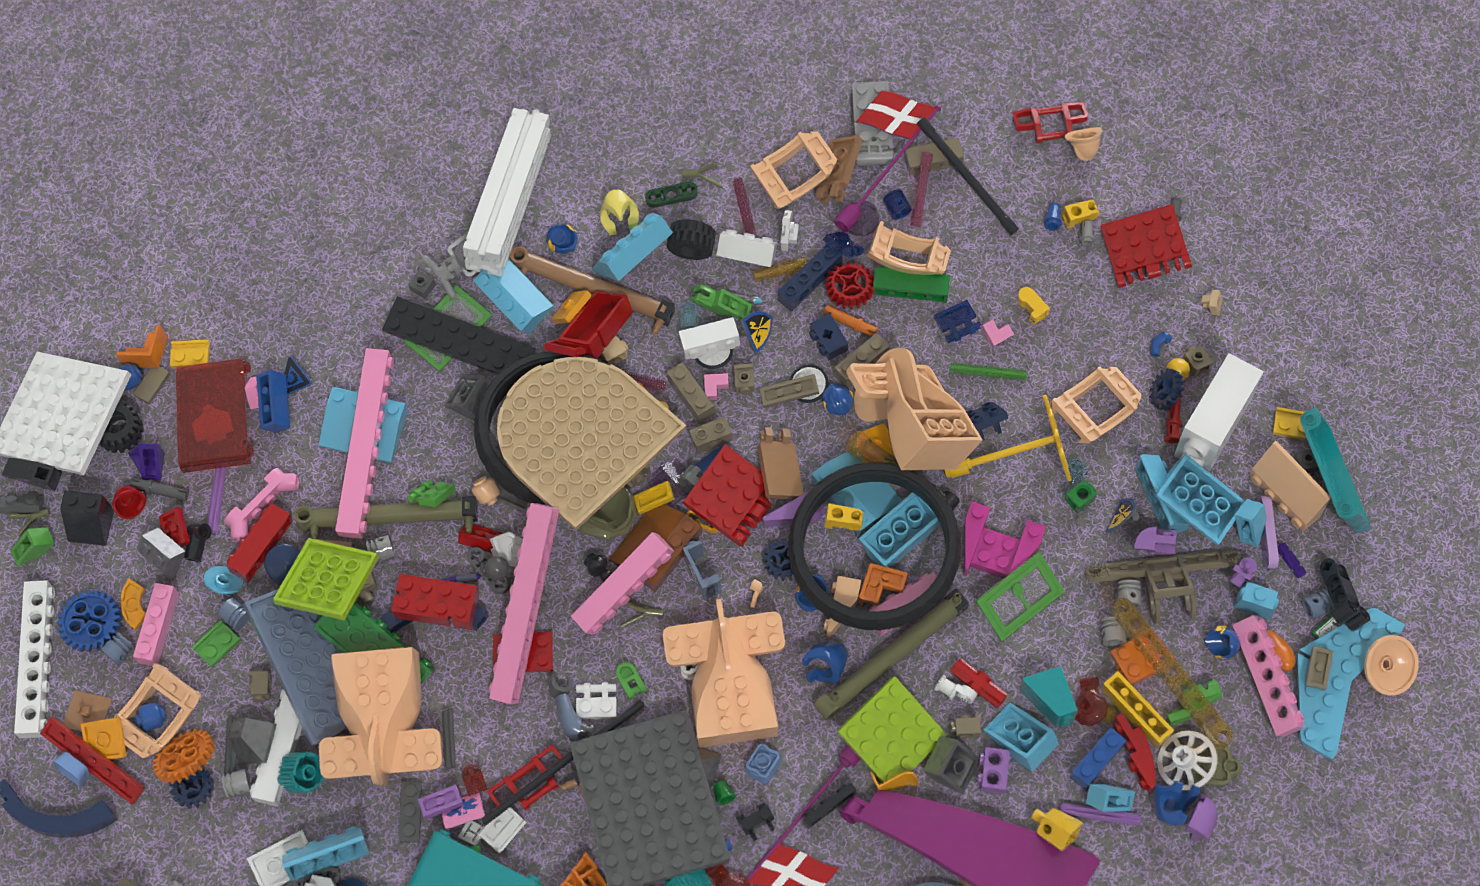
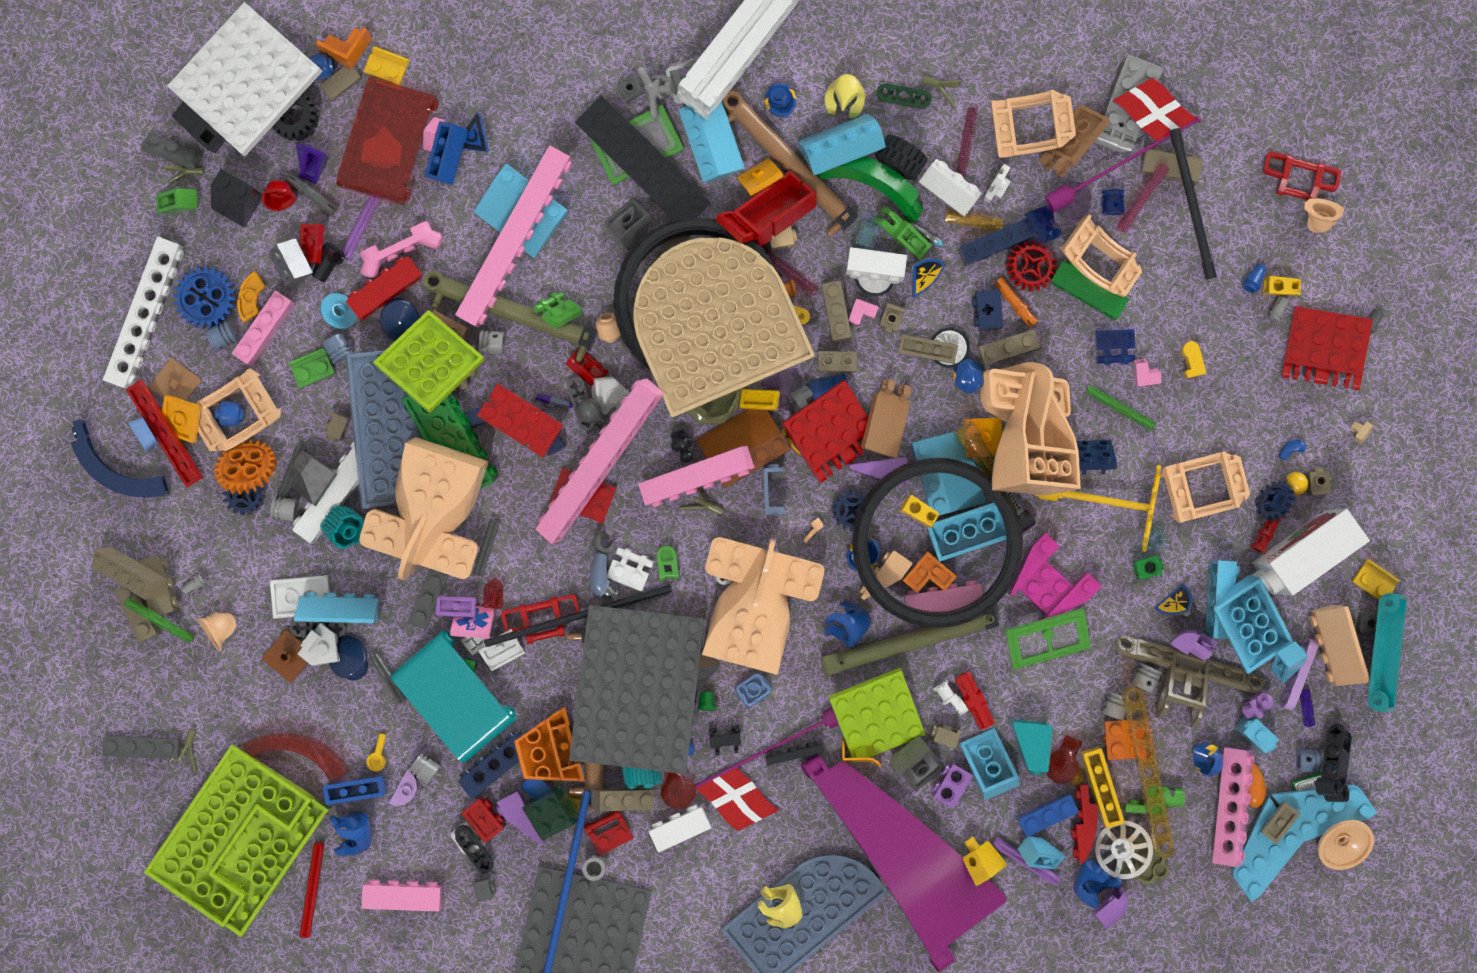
camera: 15 degrees right, 20 degrees up
none -> green arch [819,156,923,223]

